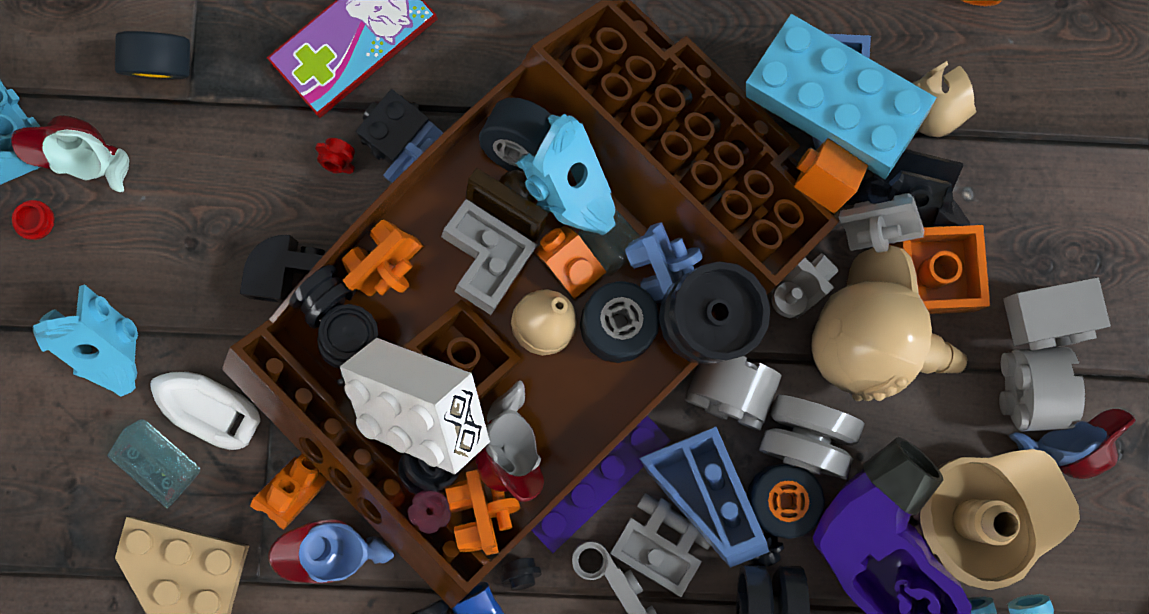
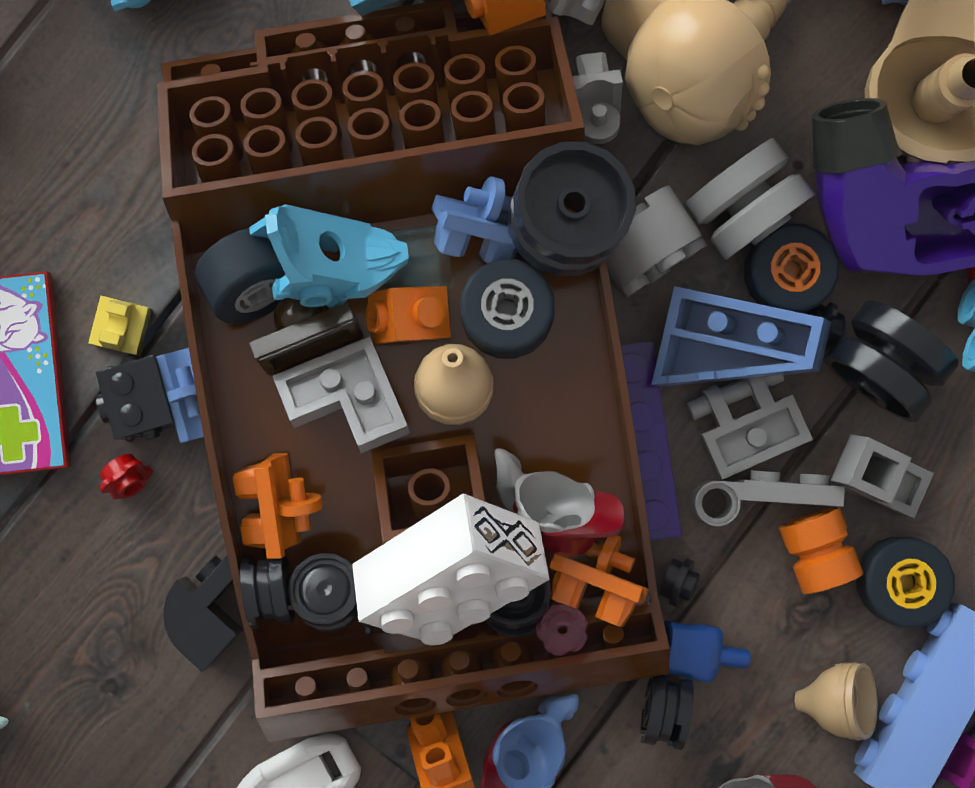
camera: 55 degrees left, 5 degrees up
none -> light yellow tile [88,296,152,356]

